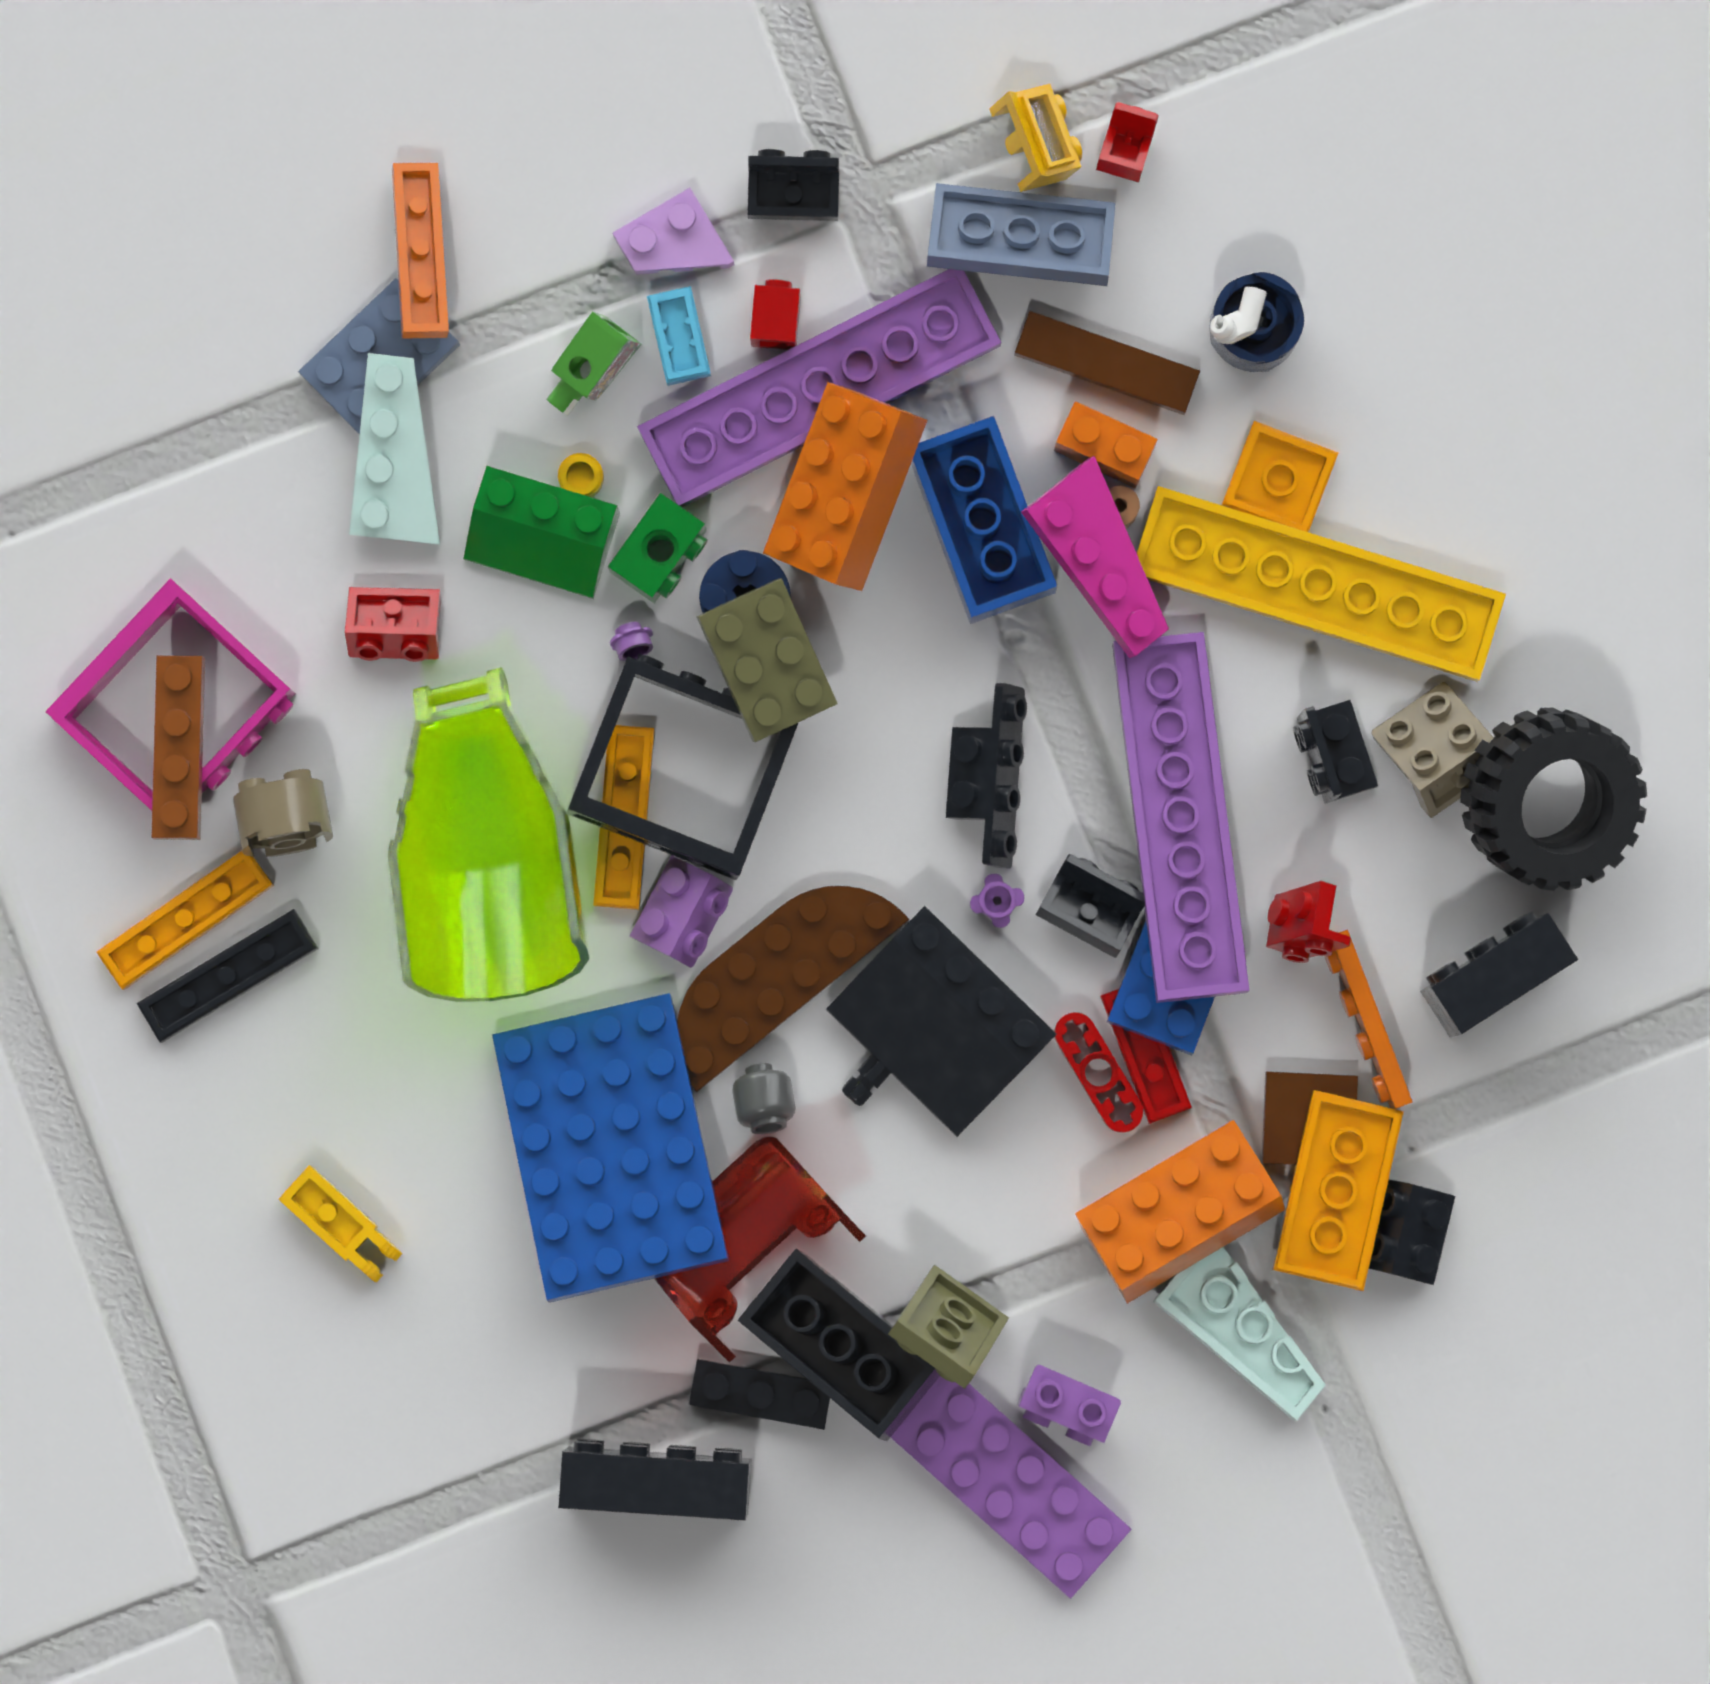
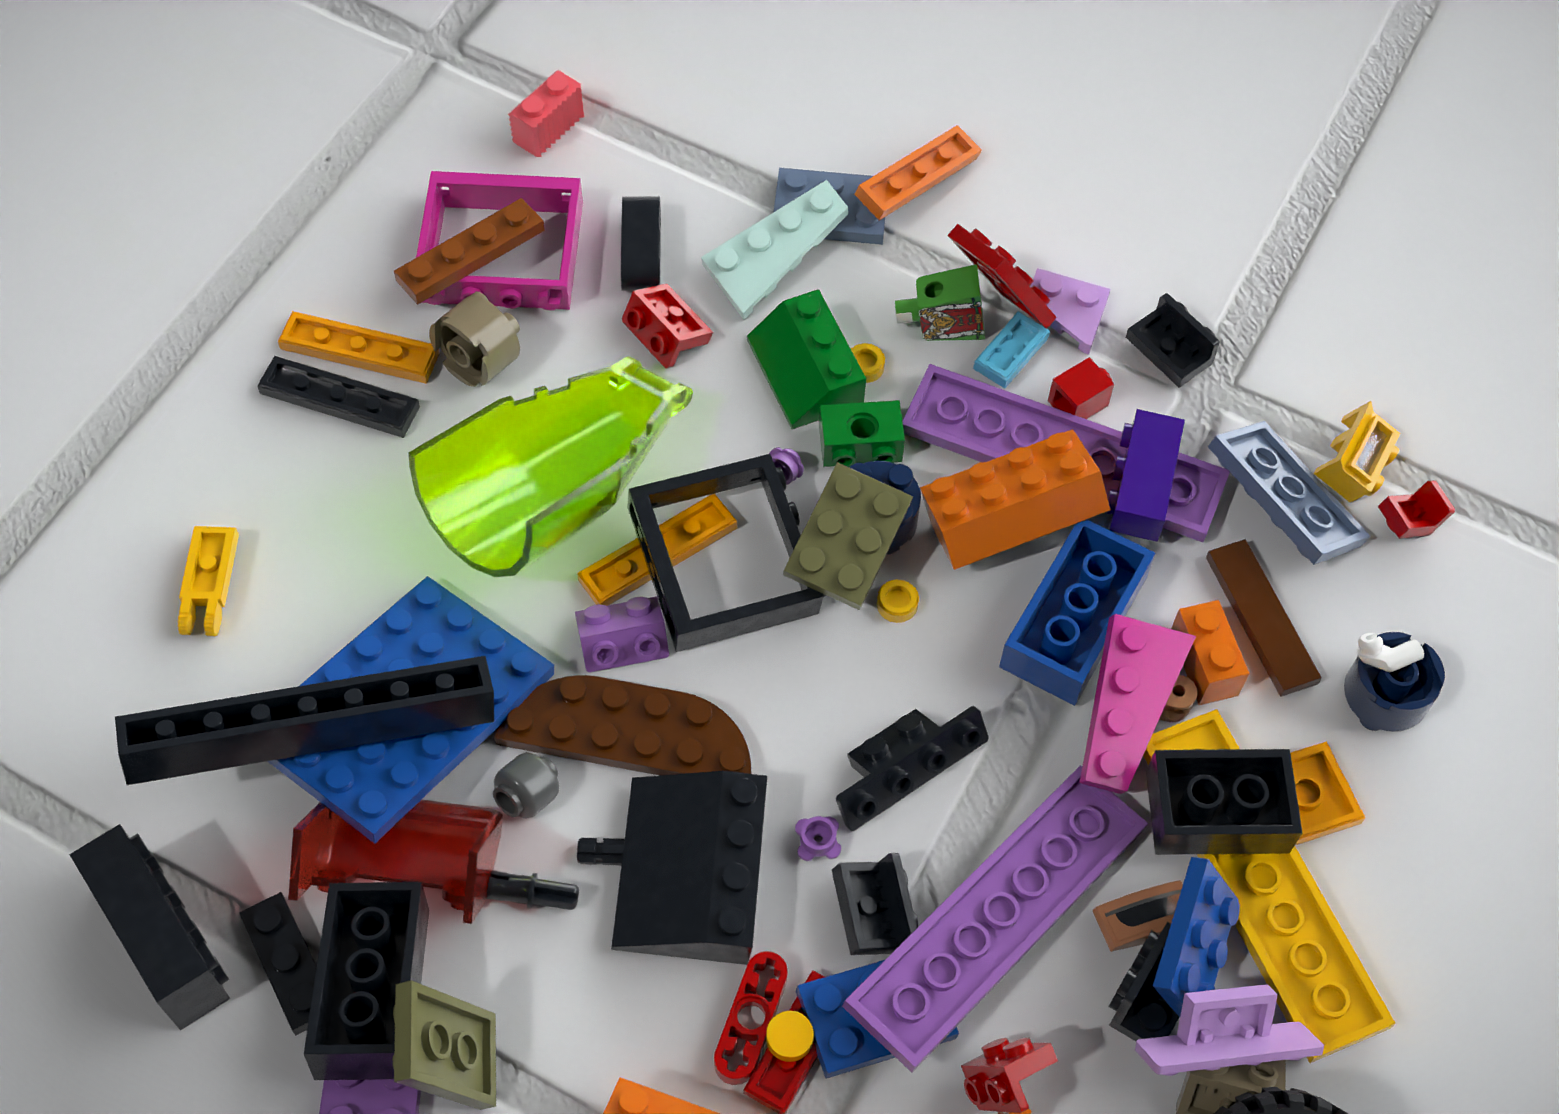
camera: 45 degrees right, 25 degrees down
none -> black brick [115,656,494,785]
none -> black axle [487,870,579,910]
none -> coral brick [508,70,584,157]
none -> black beam [621,196,661,291]
none -> yellow tile [766,1011,814,1062]
none -> yellow tile [877,579,919,623]
none -> red plate [947,224,1057,329]
none -> nougat slope [1092,880,1183,952]
none -> dark purple brick [1105,409,1185,542]
none -> lavender bracket [1135,984,1324,1076]
none -> black brick [1146,749,1303,855]
none -> blue plate [1153,857,1240,1017]

